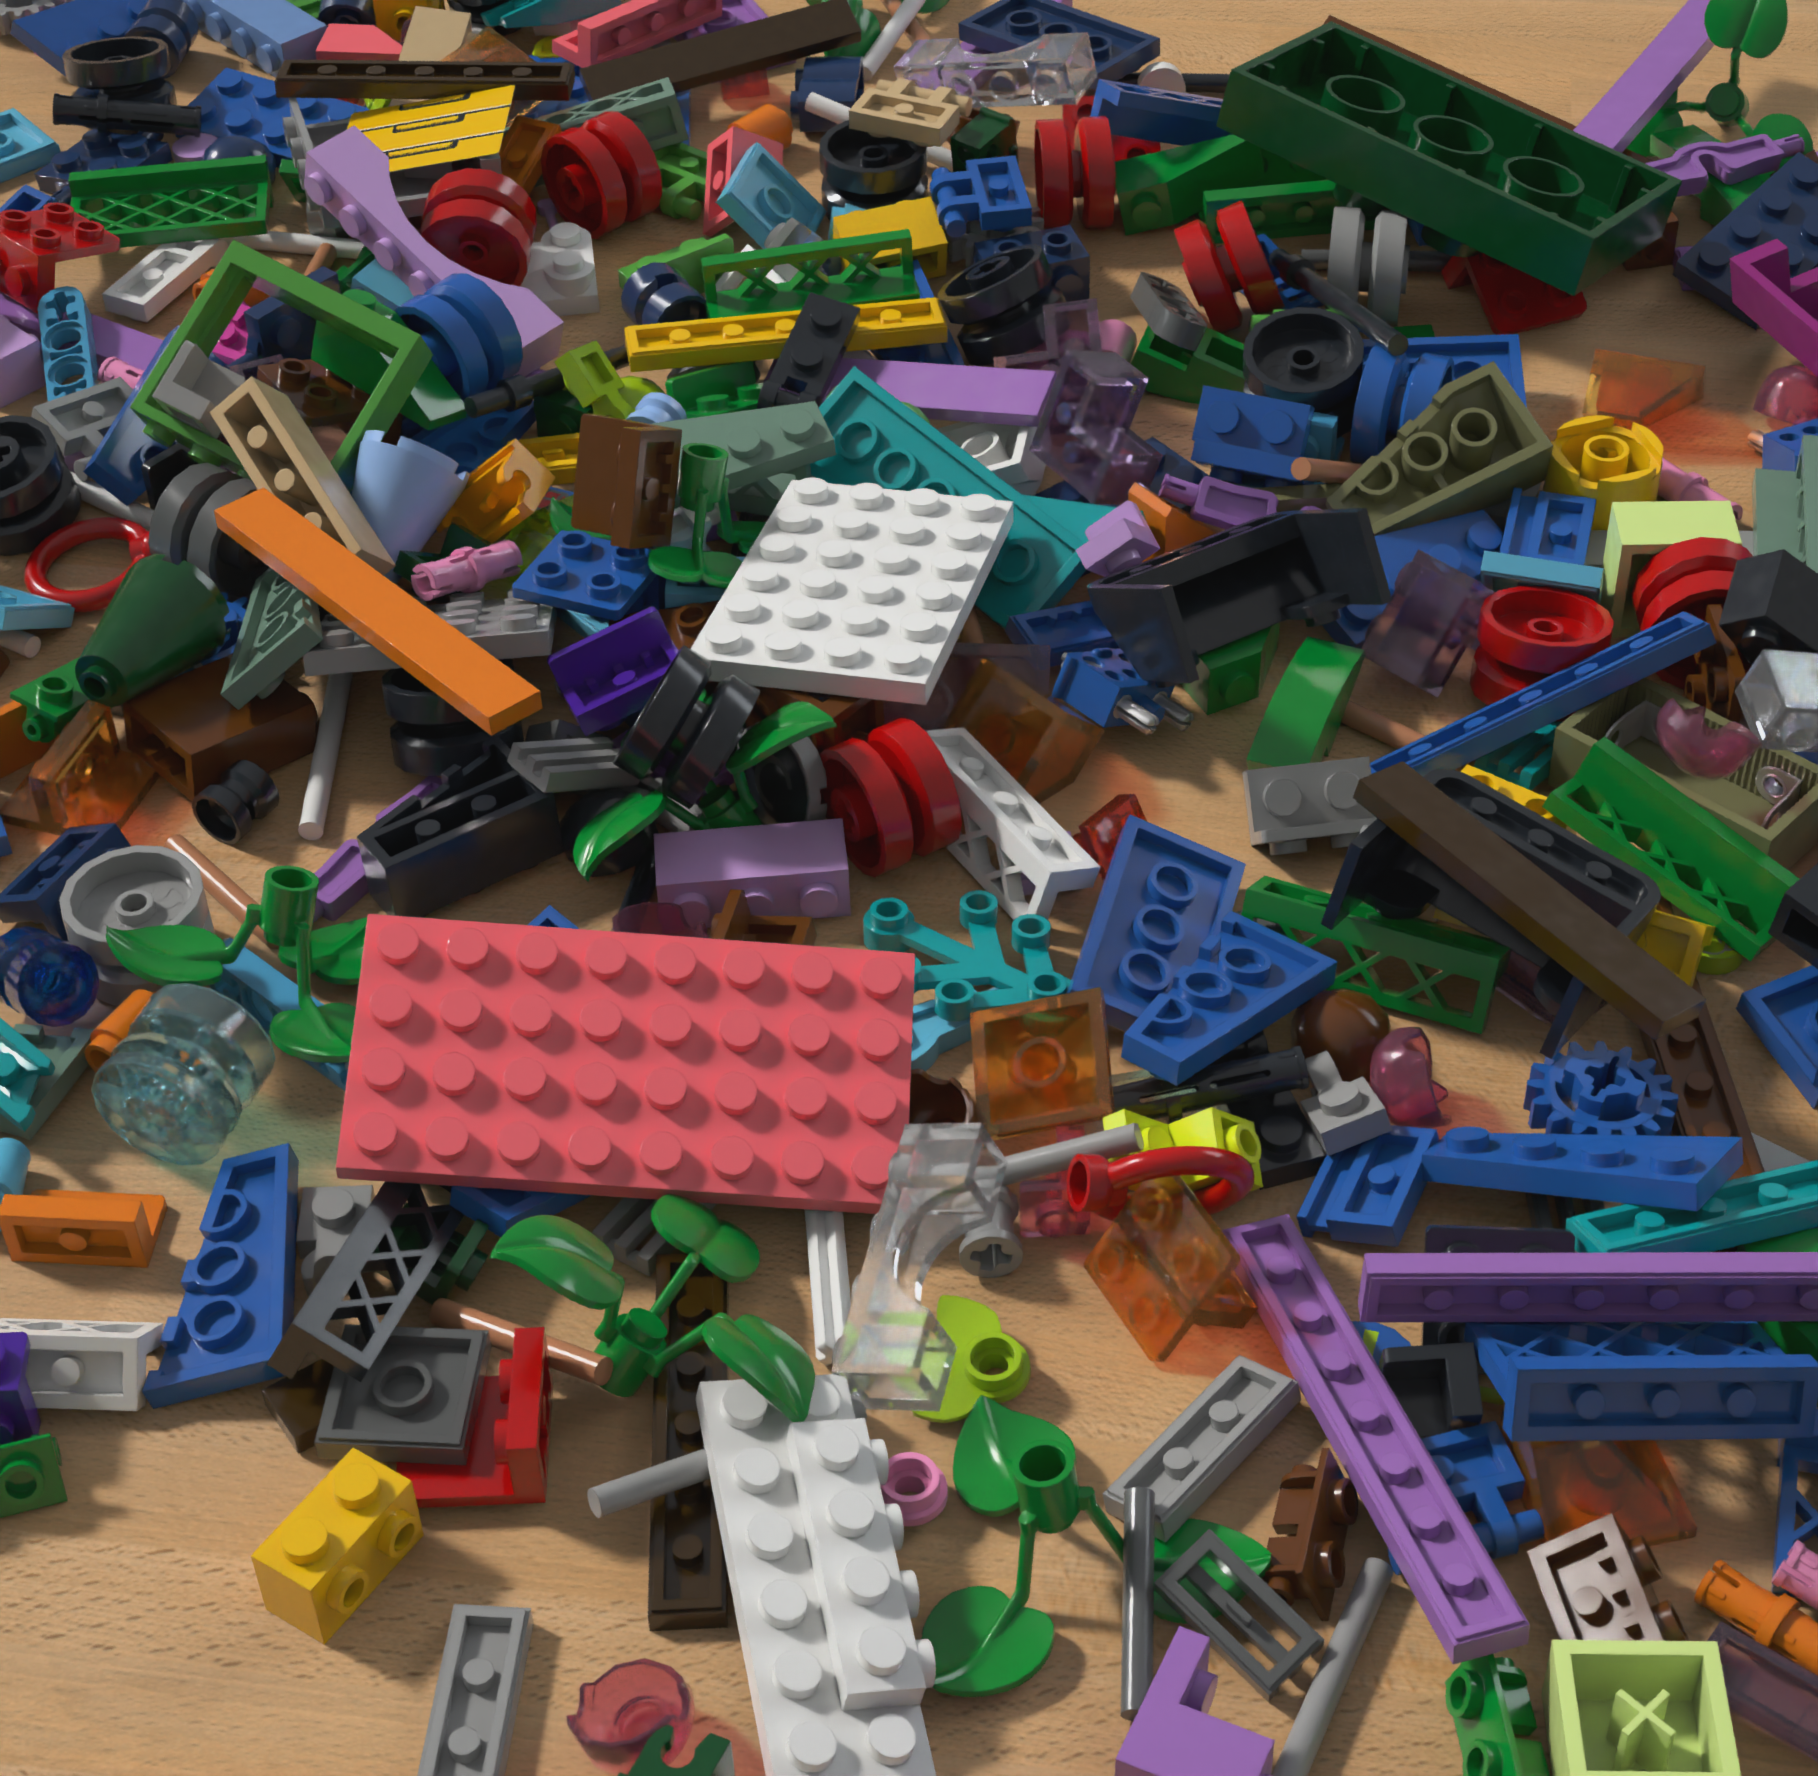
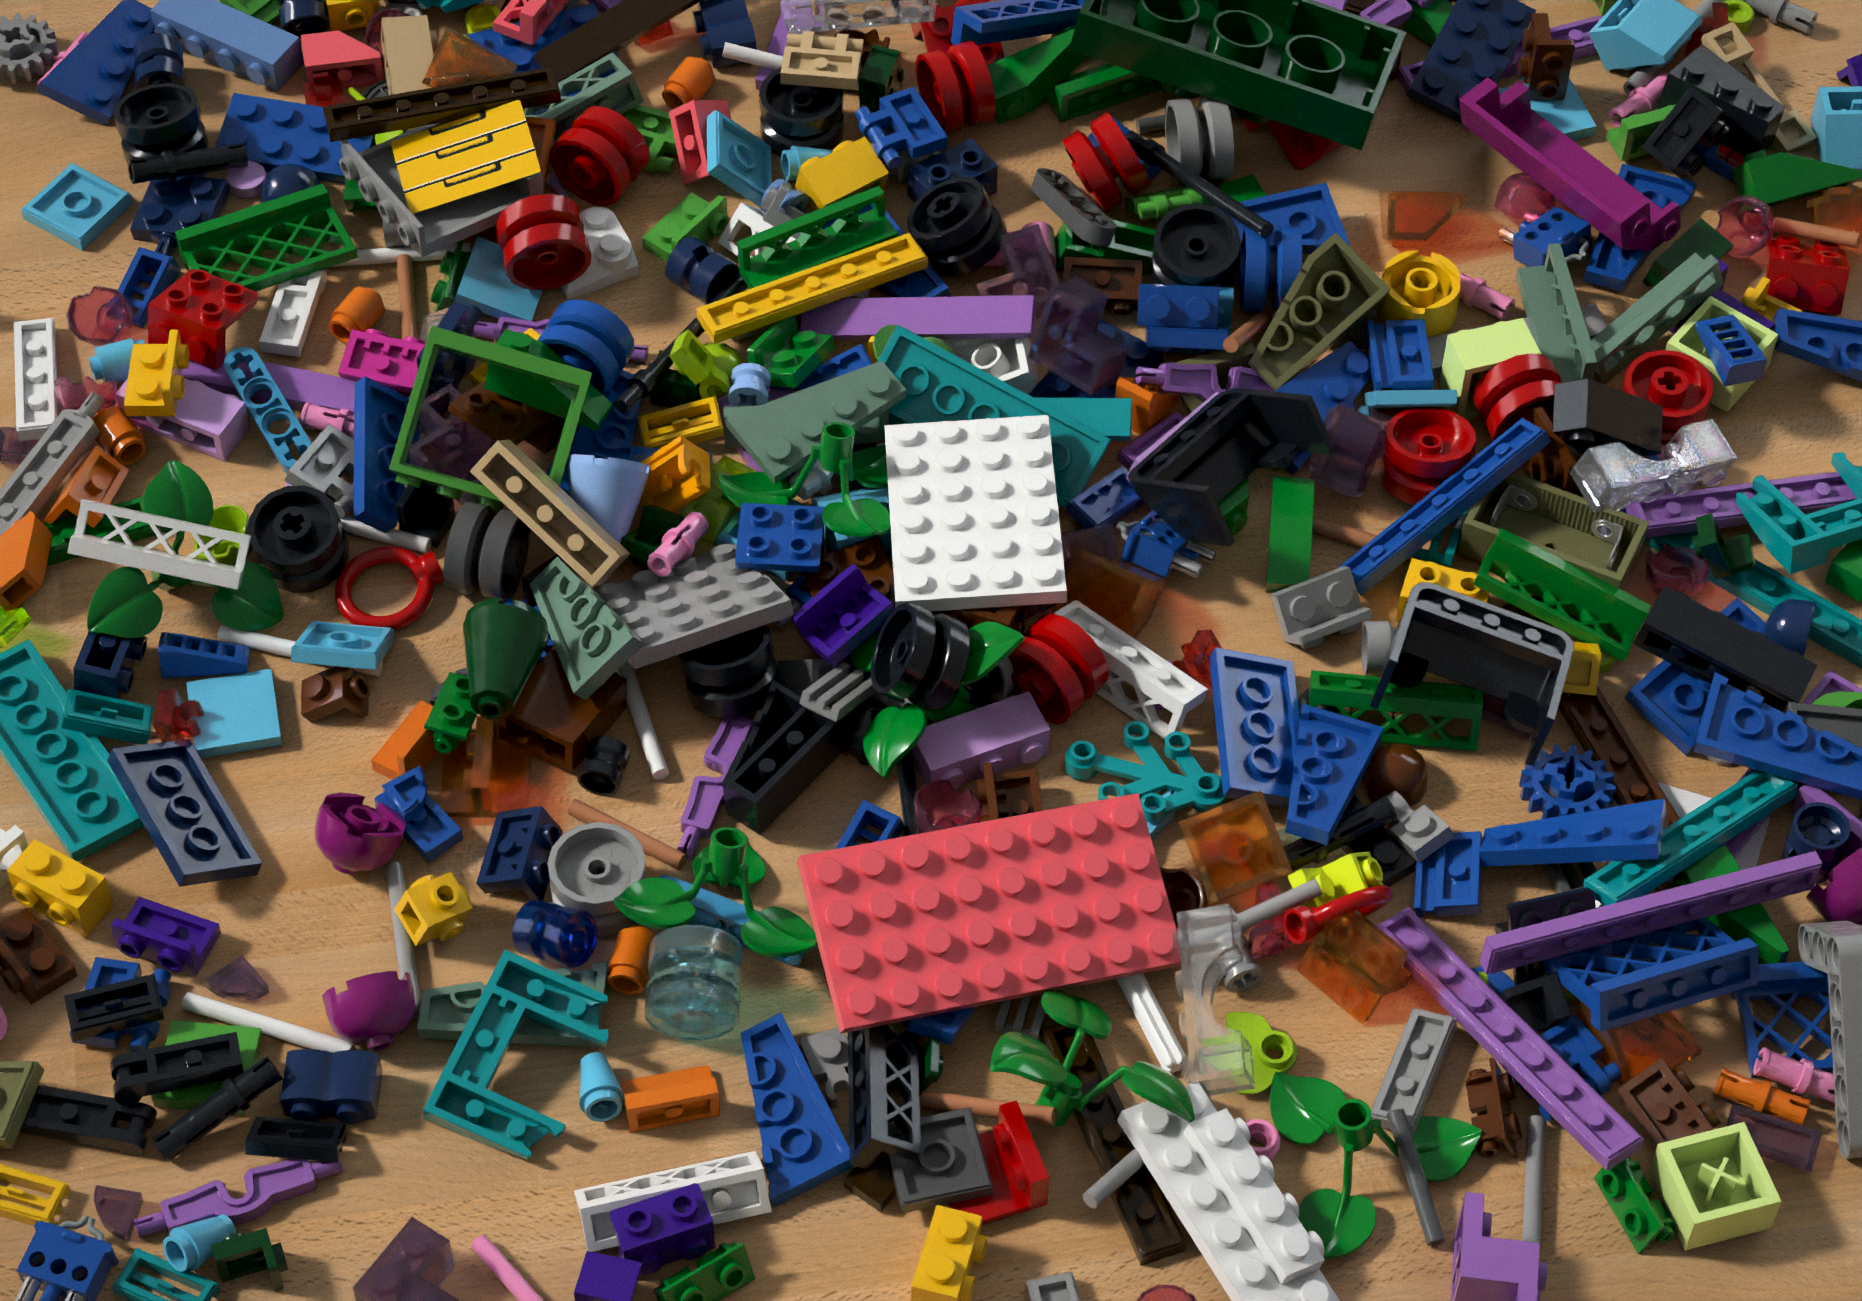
camera: 20 degrees left, 10 degrees up
light grey panel [152,340,246,440] -> none
orange tile [214,487,543,736] -> none
lavender arch [304,125,564,376] -> none
reddish brown bracket [571,414,682,549] -> none
black plate [757,292,860,409] -> none
lavender bracket [1076,501,1161,577] -> none
dark grey tile [1154,1529,1324,1702] -> none
dark brown tile [1353,761,1706,1040] -> none
clear pink hair [1370,1027,1452,1129] -> none
clear pink hair [1656,698,1762,781] -> none
none -> reddish brown bracket [1062,257,1143,315]

